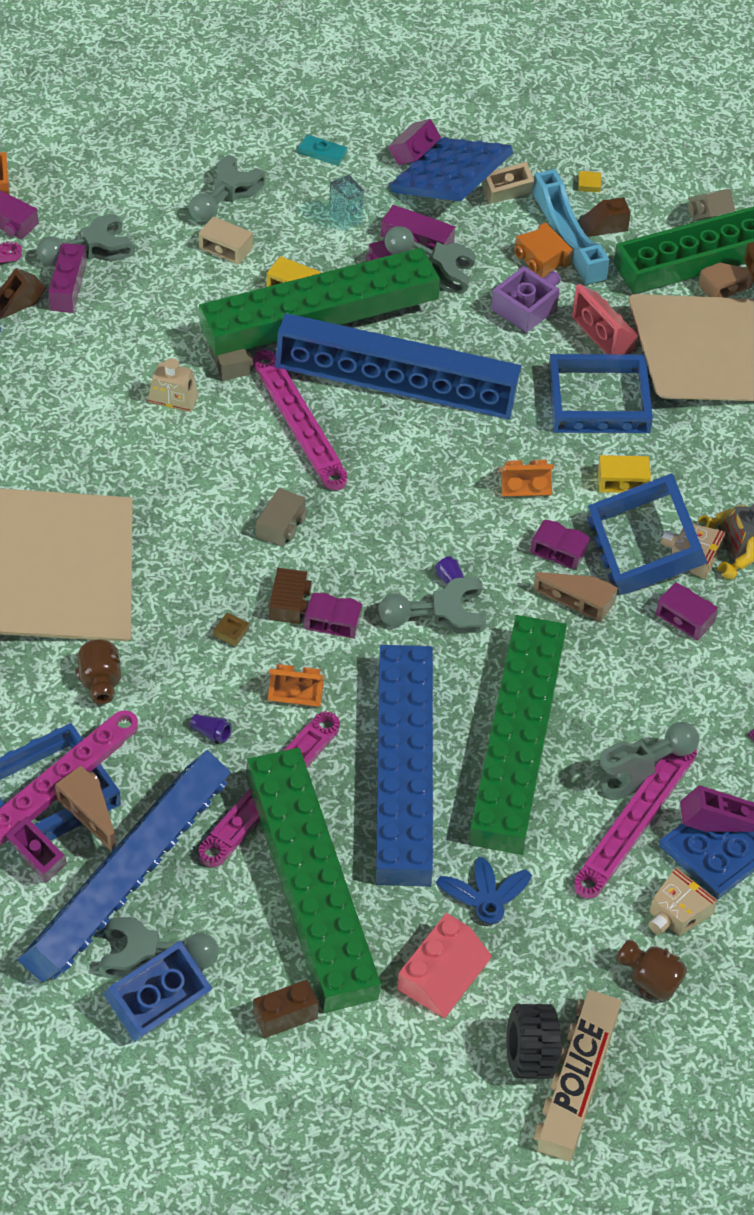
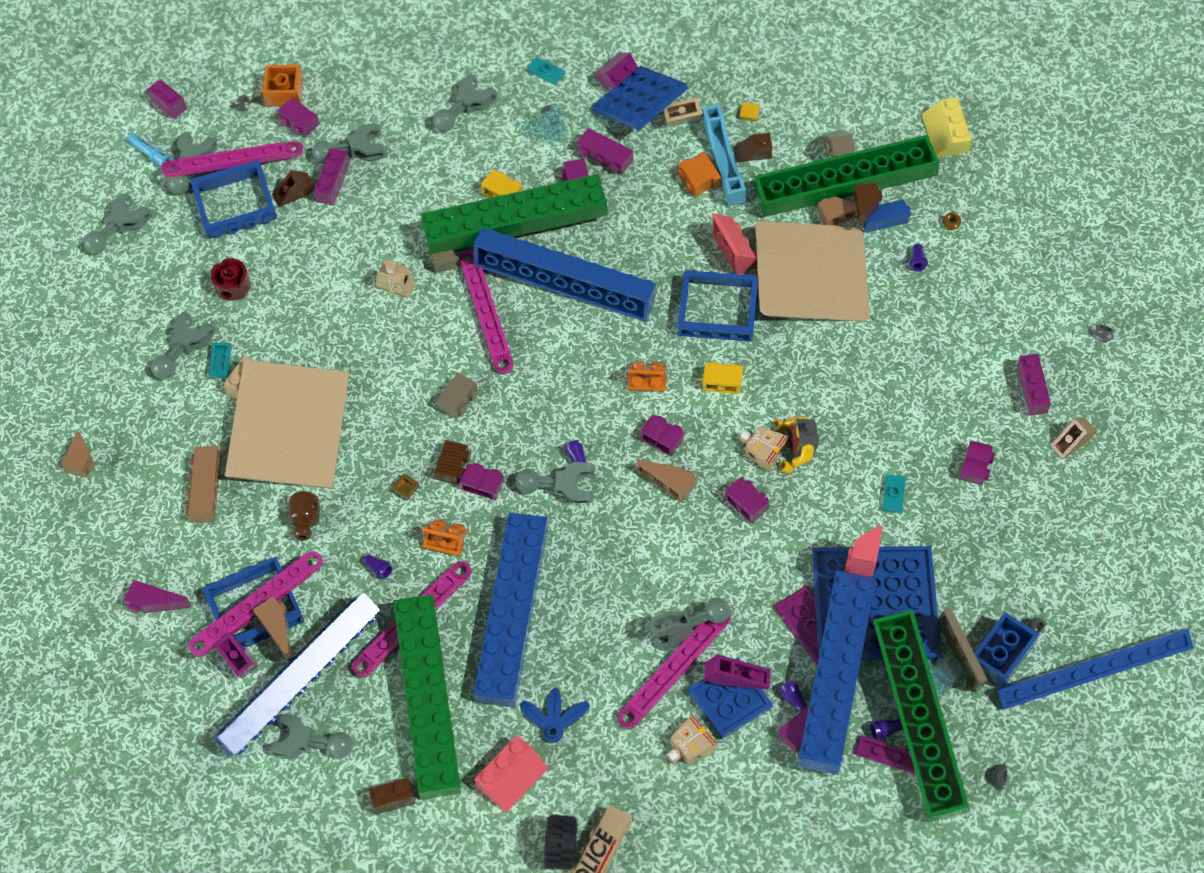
camera: 15 degrees right, 10 degrees up
blue brick [103,940,213,1042] -> none
tan brick [199,216,253,264] -> none
sand green piece [385,226,476,294] -> none
green brick [469,615,567,855] -> none
medium lavender brick [491,266,561,333] -> none
blue window [587,473,708,595] -> none
reddish brown piece [615,940,687,1002] -> none

